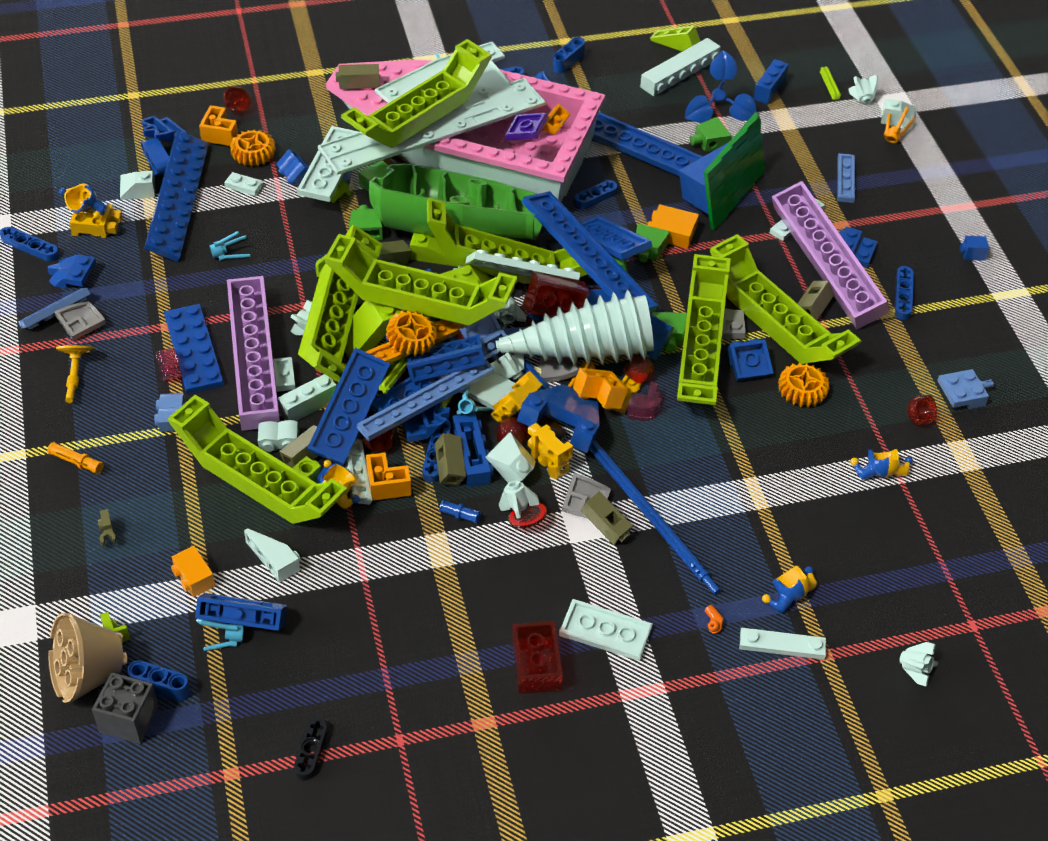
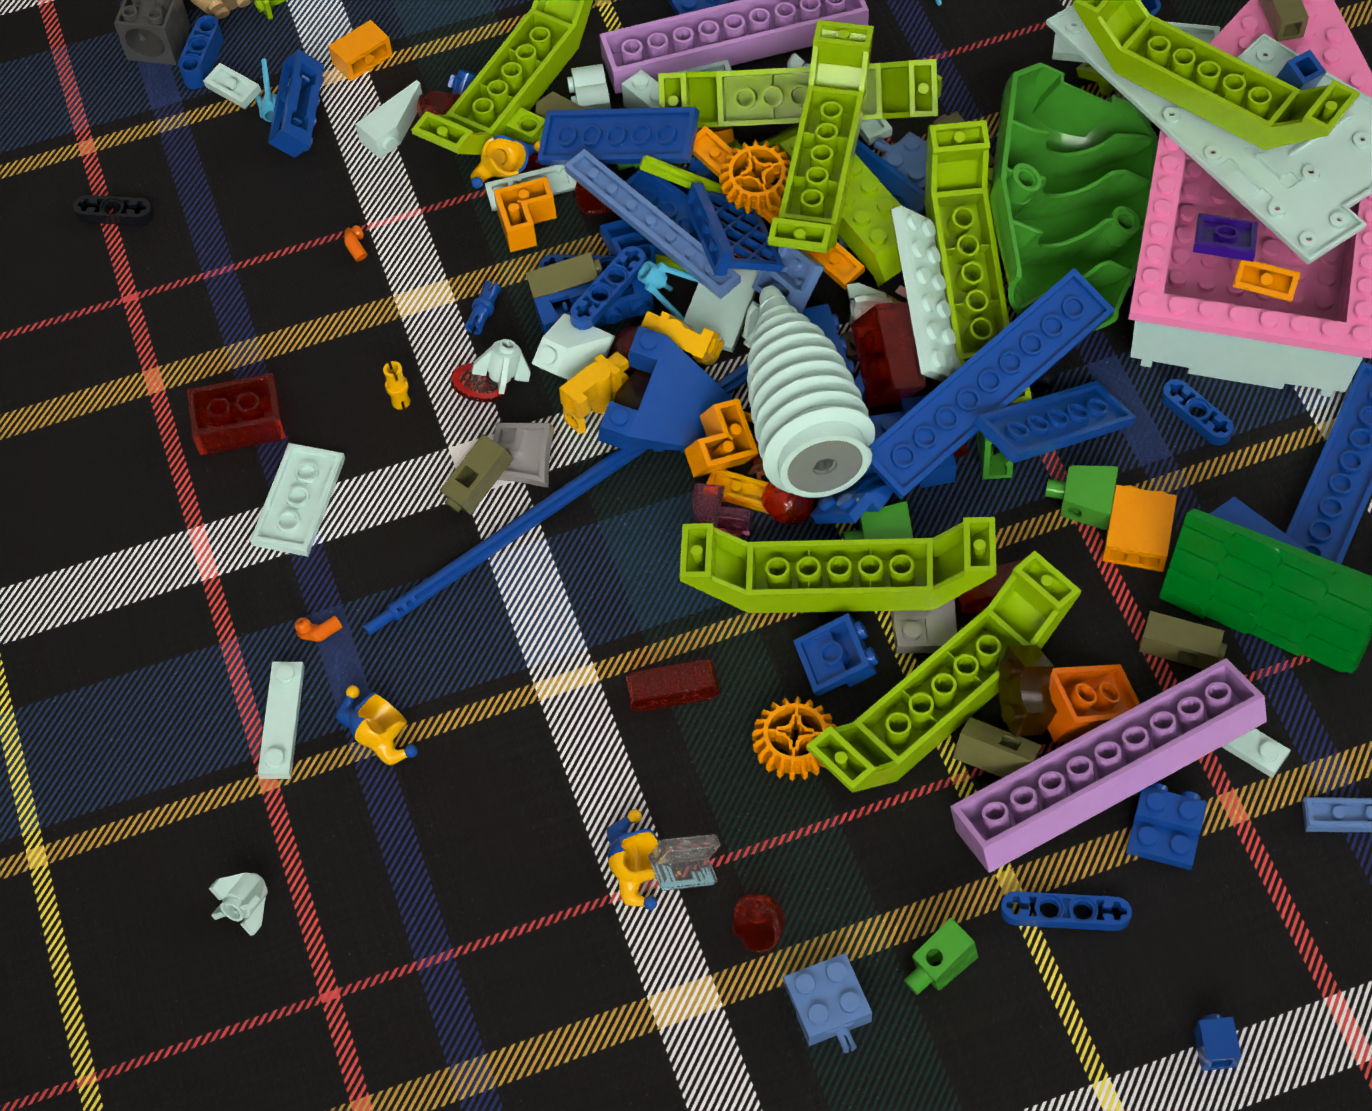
camera: 90 degrees right, 10 degrees up
none -> light aqua plate [203,63,262,109]
none -> orange arm [344,225,368,262]
none -> yellow pin [383,361,410,410]
none -> clear red hair [417,91,460,118]
none -> blue gear [447,69,477,98]
none -> blue beam [570,246,645,330]
none -> clear red beam [625,660,720,712]
none -> clear panel [648,834,721,891]
none -> bright green torso [904,918,978,995]
none -> dark brown brick [998,645,1057,737]
none -> orange slope [1047,664,1140,743]
none -> olive brick [1139,611,1227,669]
none -> blue brick [1276,50,1326,90]

